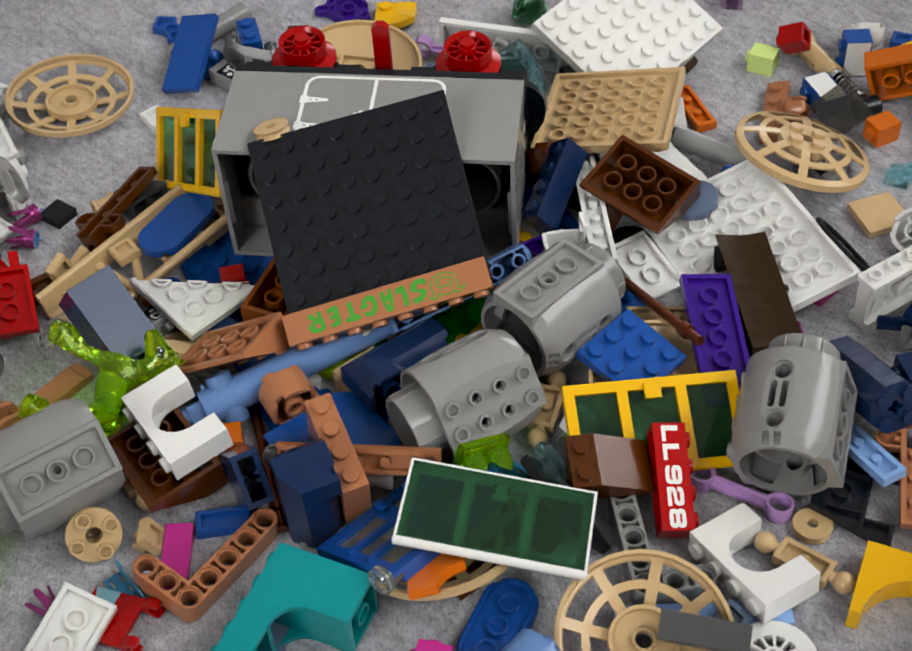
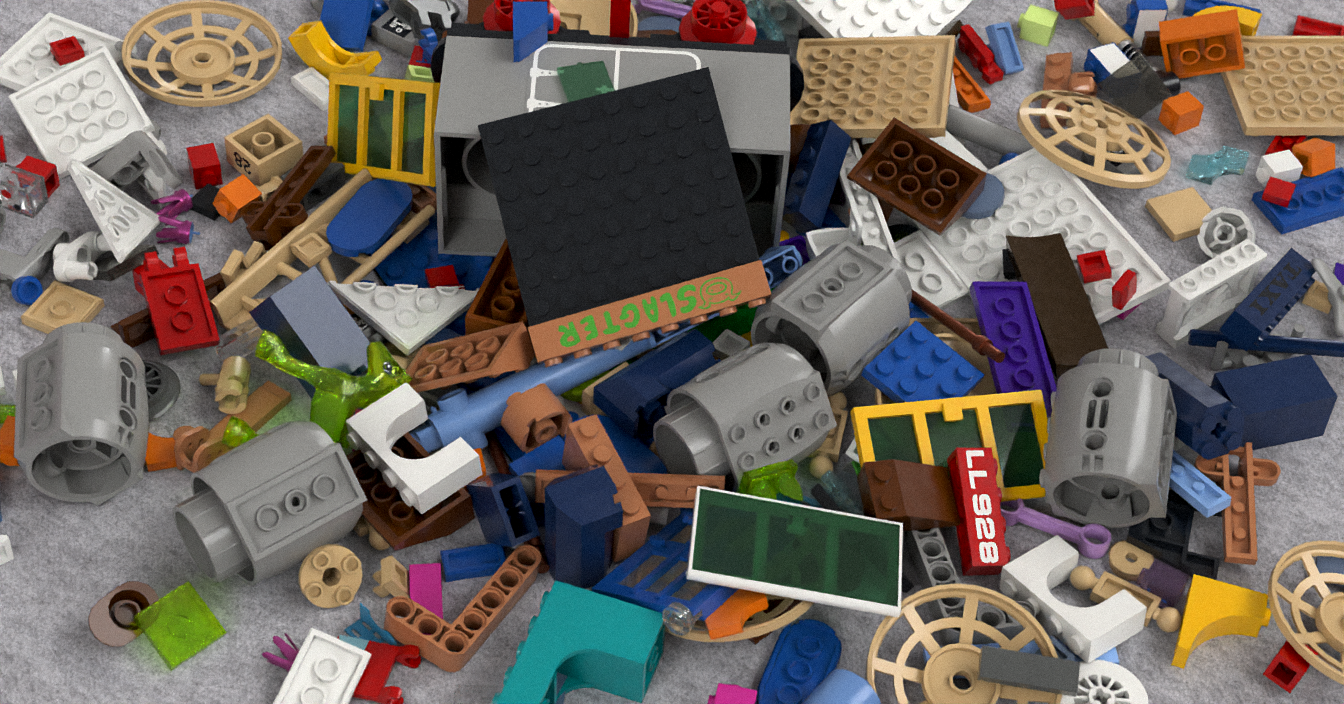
camera: 10 degrees left, 0 degrees up
tan piece [252,117,291,142] -> none
black piece [816,217,871,271] -> none
none -> red brick [186,143,223,190]
none -> tan piece [199,356,251,414]
none -> orange brick [212,174,262,224]
none -> tan brick [224,114,303,186]
none -> yellow arch [288,21,382,80]
none -> blue slope [513,2,553,62]
none -> clear green piece [557,60,615,102]
none -> white plate [712,329,750,360]
none -> red hinge [957,24,1003,85]
none -> medium blue tile [985,21,1024,76]
none -> red tile [1077,250,1112,284]
none -> red tile [1112,269,1137,310]
none -> clear purple brick [1136,559,1190,609]
none -> reddish brown tile [1140,31,1163,56]

